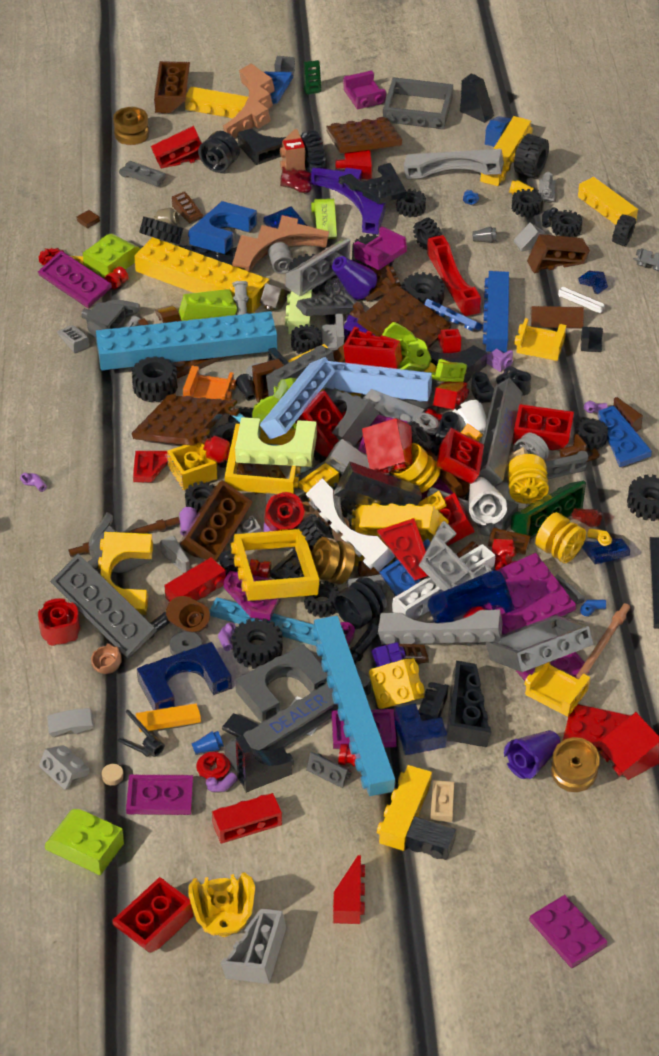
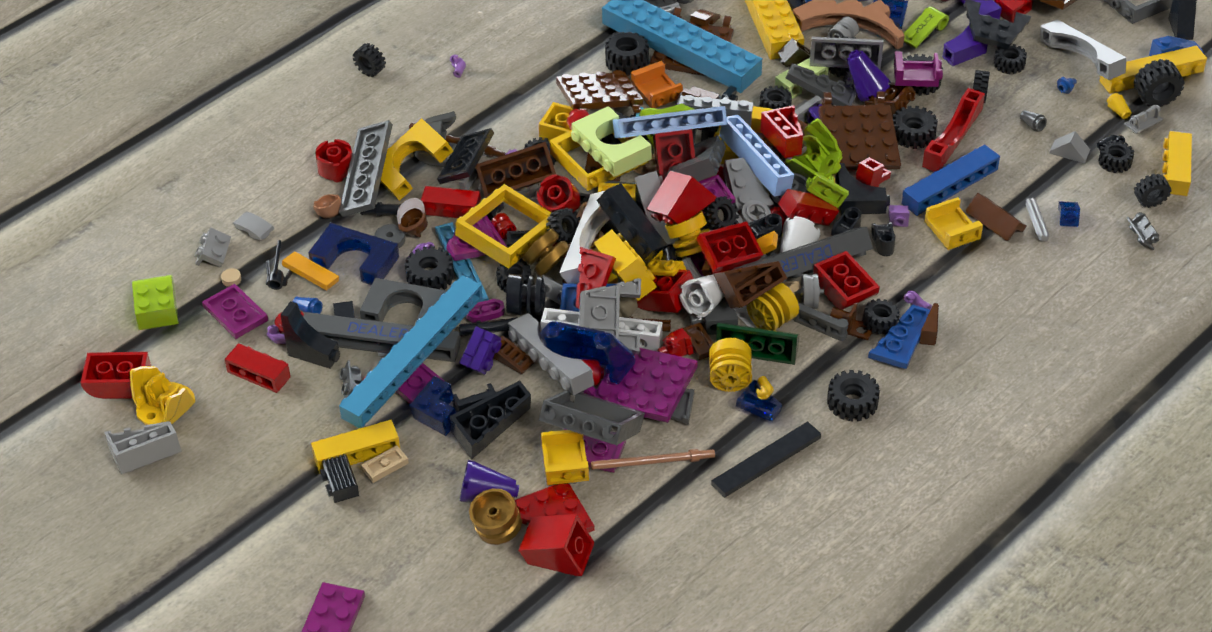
camera: 50 degrees right, 0 degrees up
red wing [133,451,168,482] -> none
lime wedge [179,289,237,321] -> none
light grey pin [232,281,249,315] -> none
red slope [333,855,365,924] -> none
yellow bracket [369,658,425,709] -> none
wing [424,299,483,332] -> none
black tyre [511,189,542,217] -> none
reddish brown wedge [527,234,590,273] -> none
clear red cone [572,508,602,528] -> none
black panel [580,327,603,352] -> none
blue arm [580,599,606,616] -> none
none -> black tile [437,128,494,184]
none -> reddish brown wedge [713,261,787,309]

